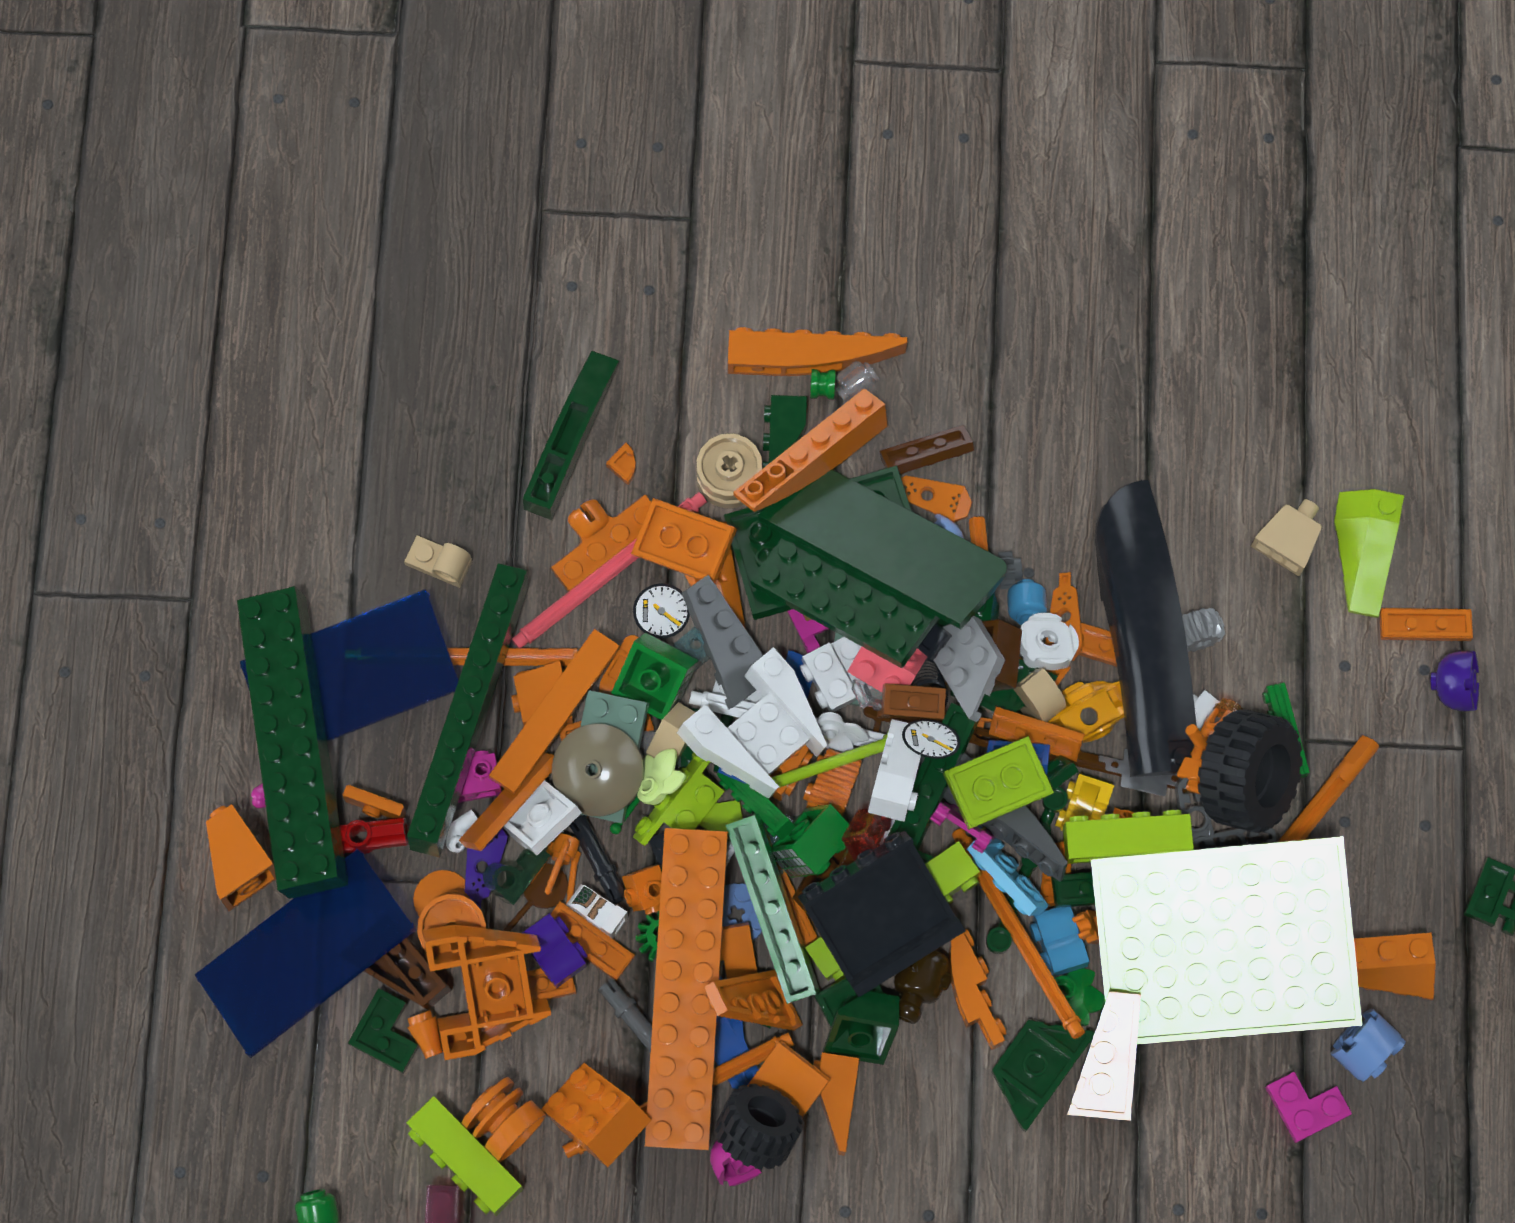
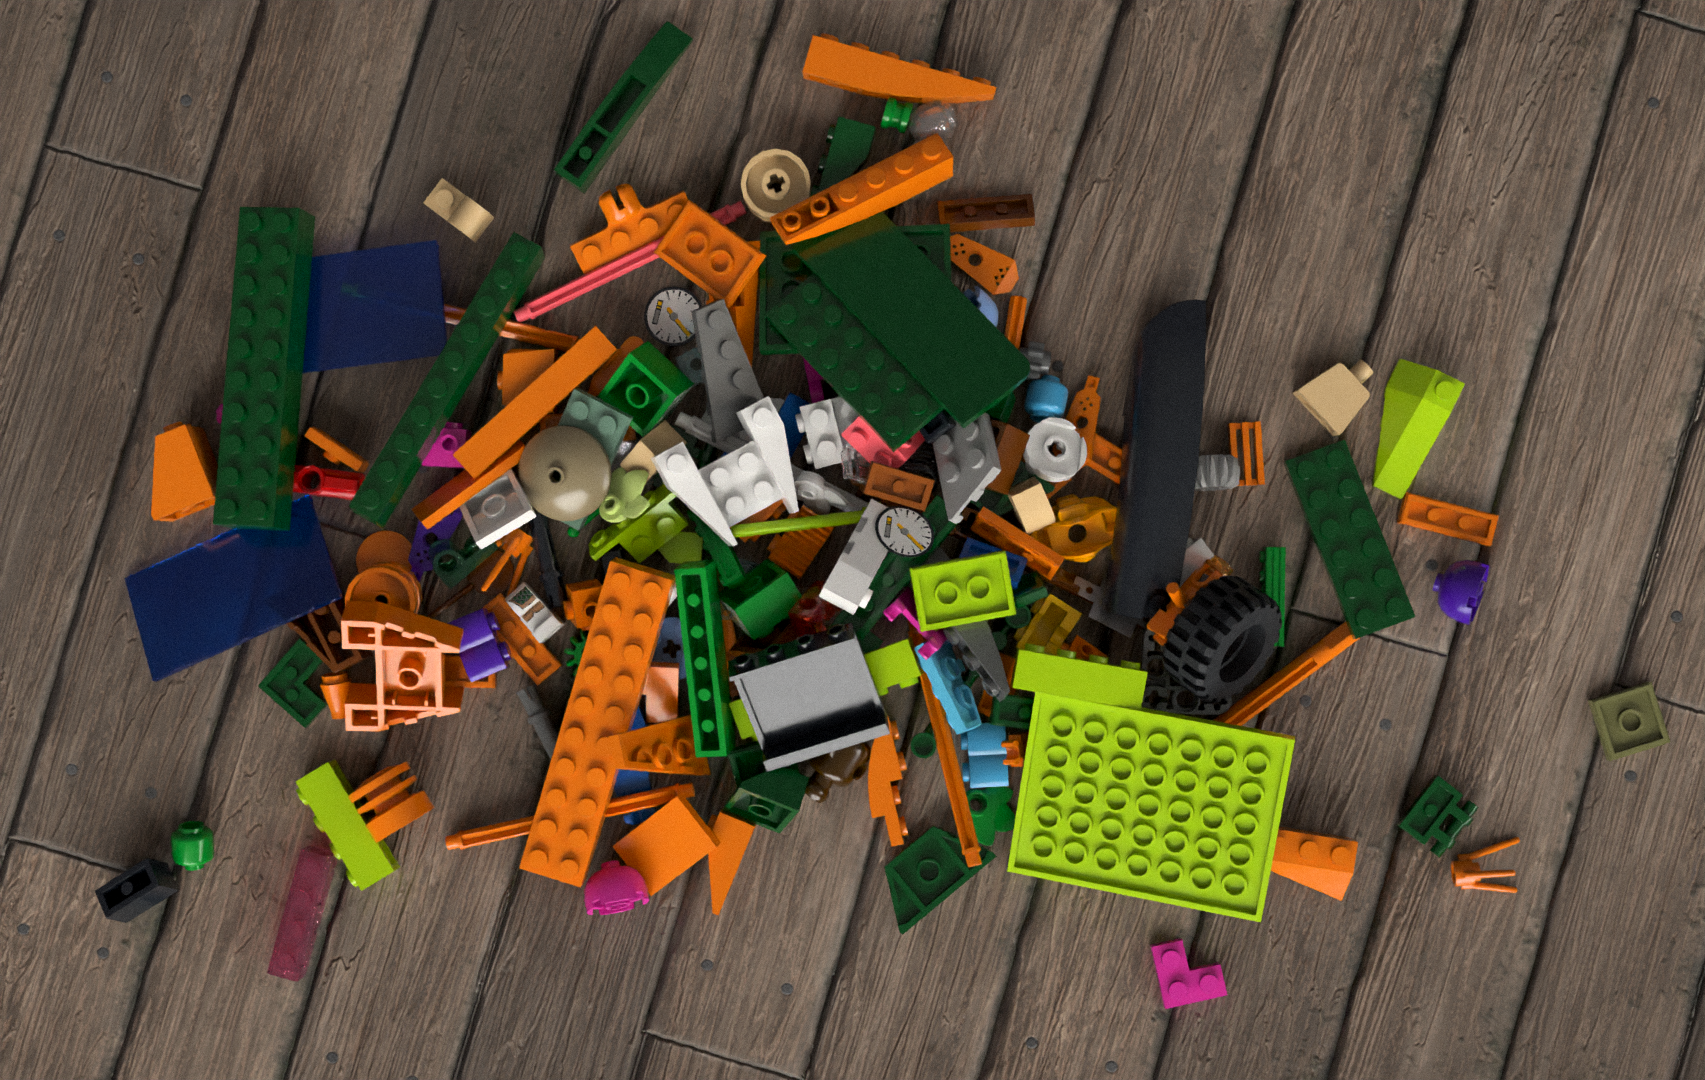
camera: 15 degrees right, 15 degrees up
white arm [446,810,478,853] -> none
orange brick [541,1063,651,1167] -> none
orange tile [606,443,636,485] -> none
black tyre [715,1084,803,1170] -> none
wing [1067,991,1141,1121] -> none
medium blue brick [1330,1009,1406,1082] -> none
none -> orange tile [1227,421,1265,487]
none -> dark green plate [1284,440,1416,640]

